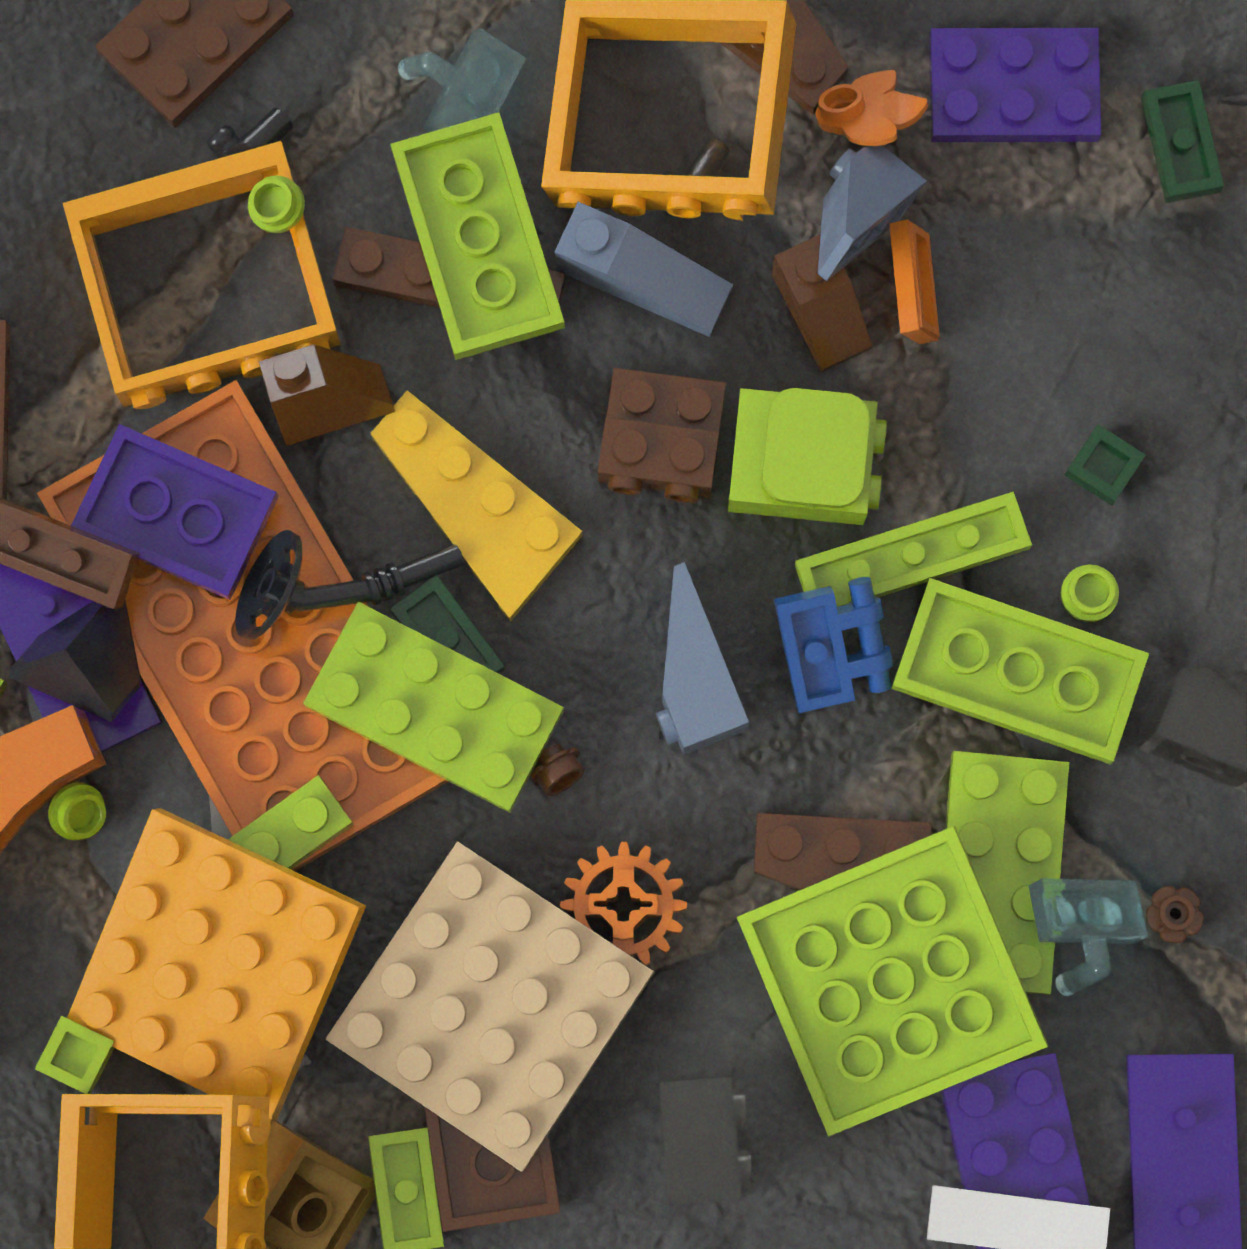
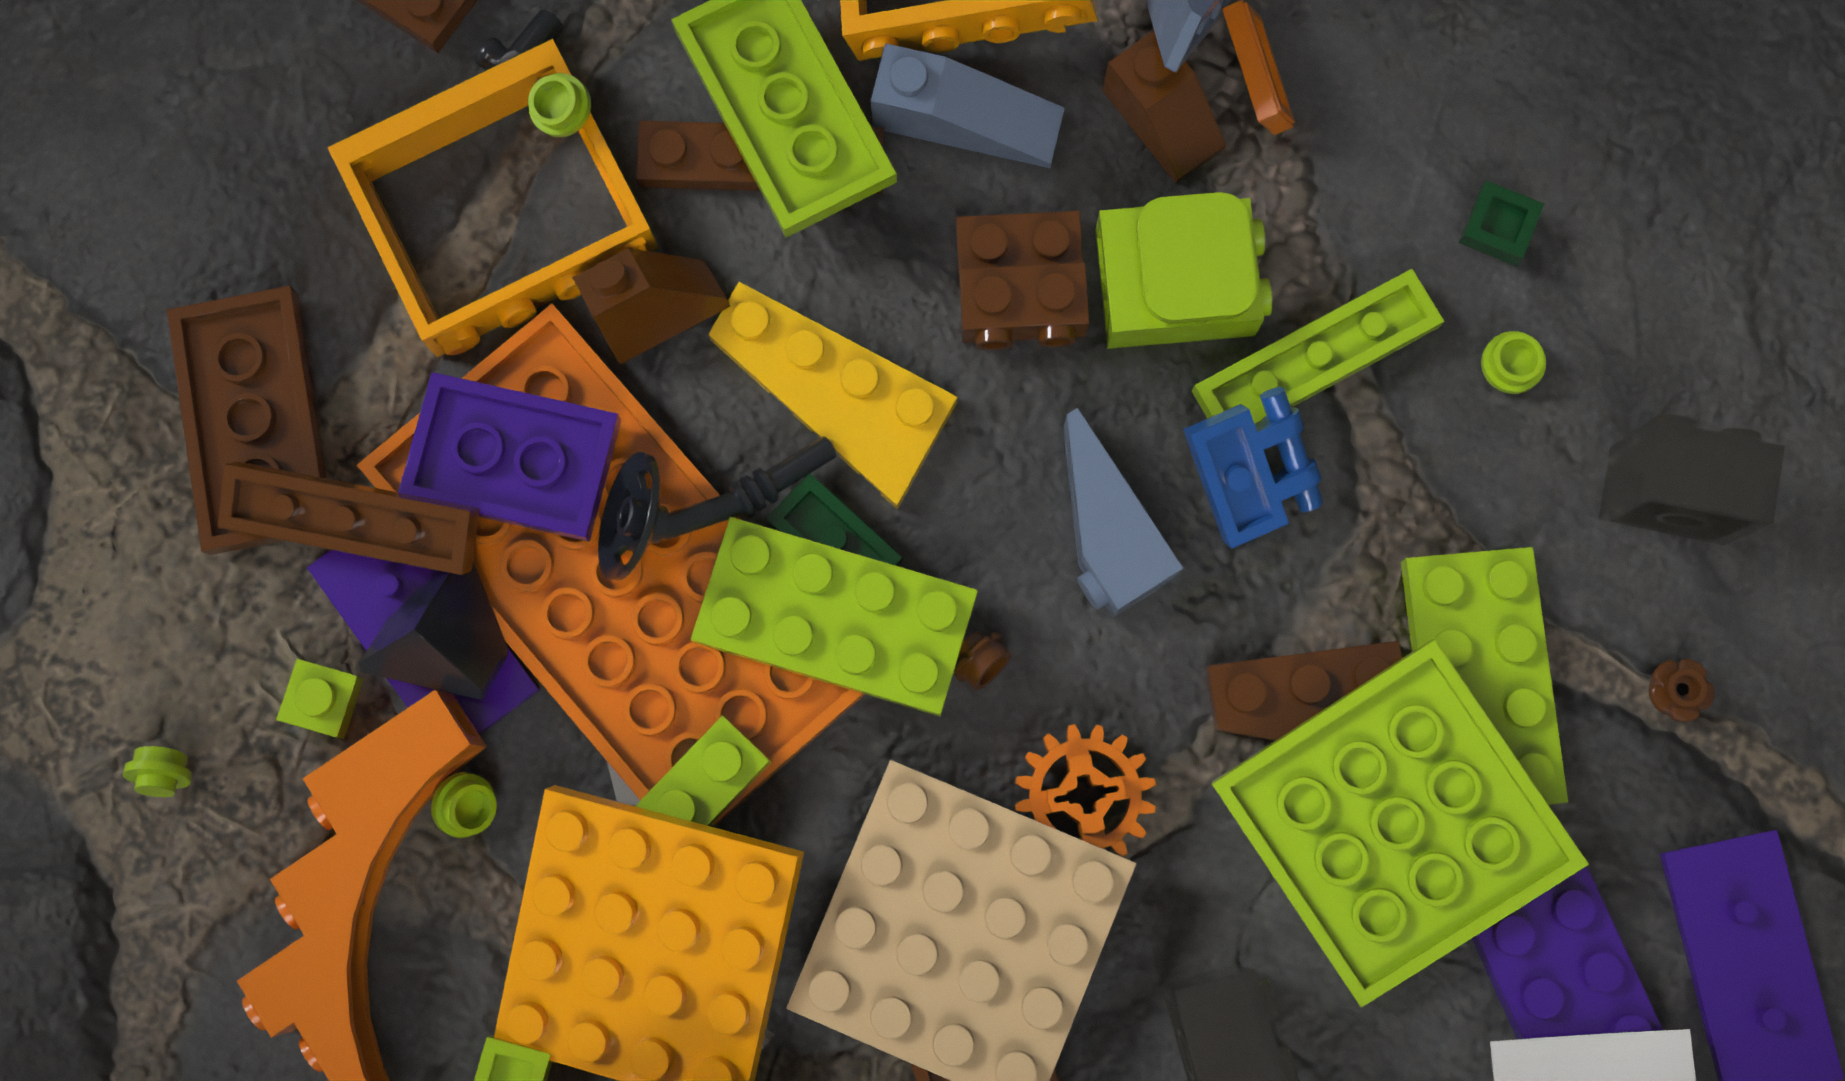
camera: 10 degrees left, 0 degrees up
lime plate [891,578,1149,765] -> none
clear light blue plate [1029,878,1148,996] -> none

